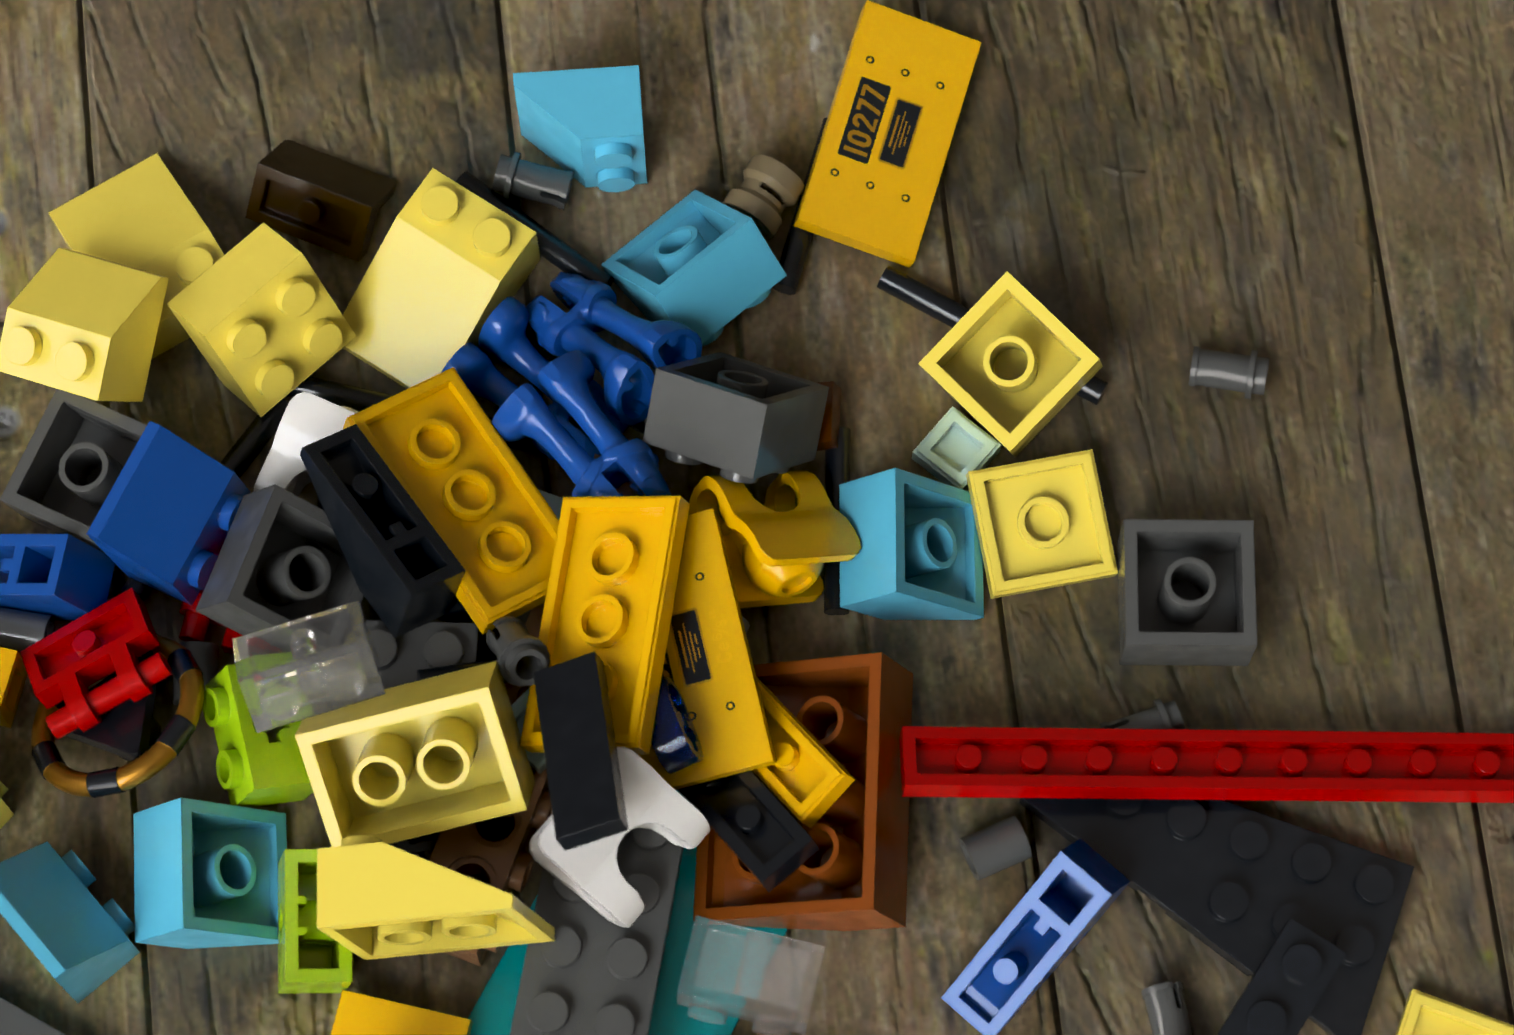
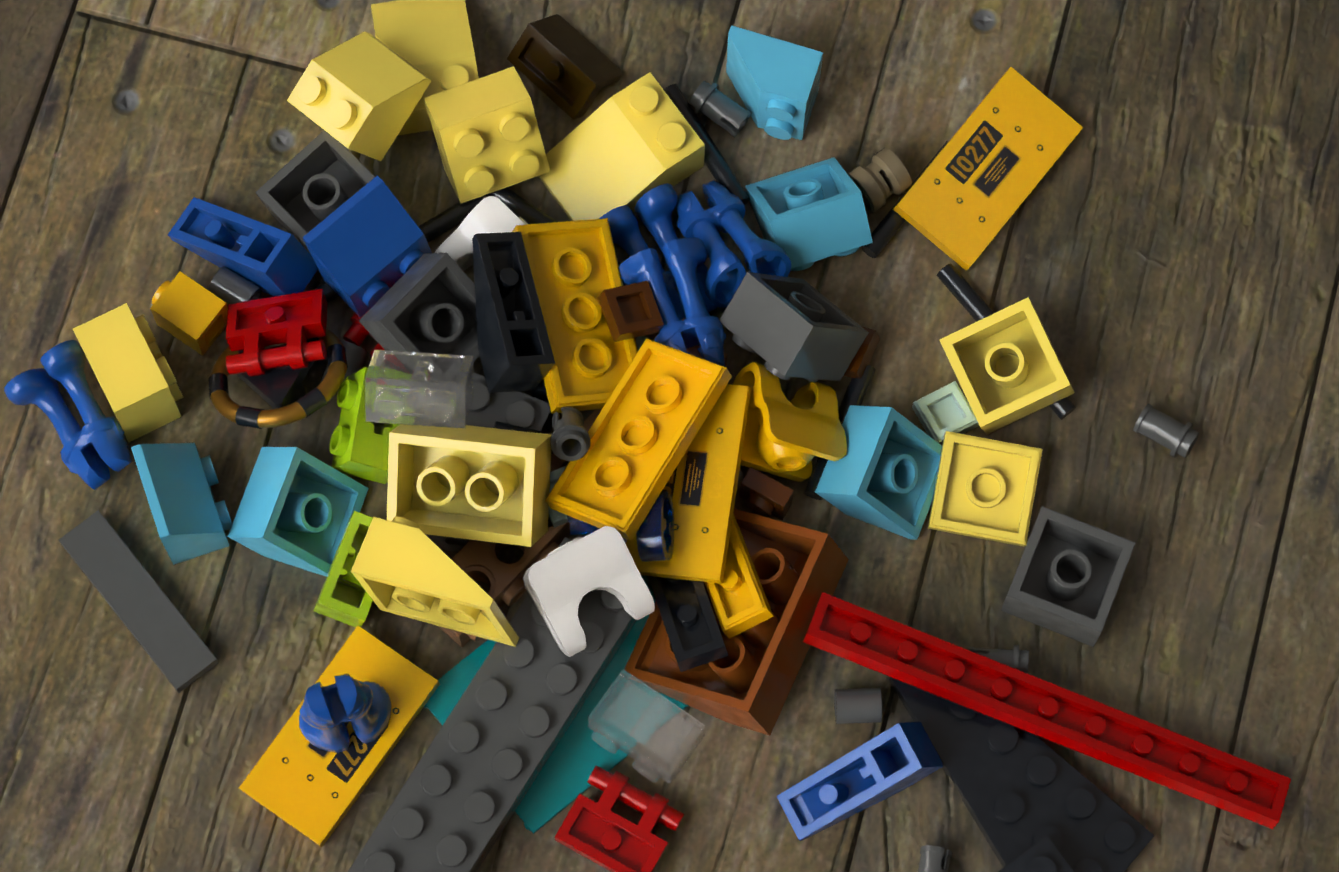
camera: 20 degrees right, 0 degrees up
black tile [533,652,629,851] -> none
none -> reddish brown plate [598,281,664,342]
none -> reddish brown plate [740,467,794,520]

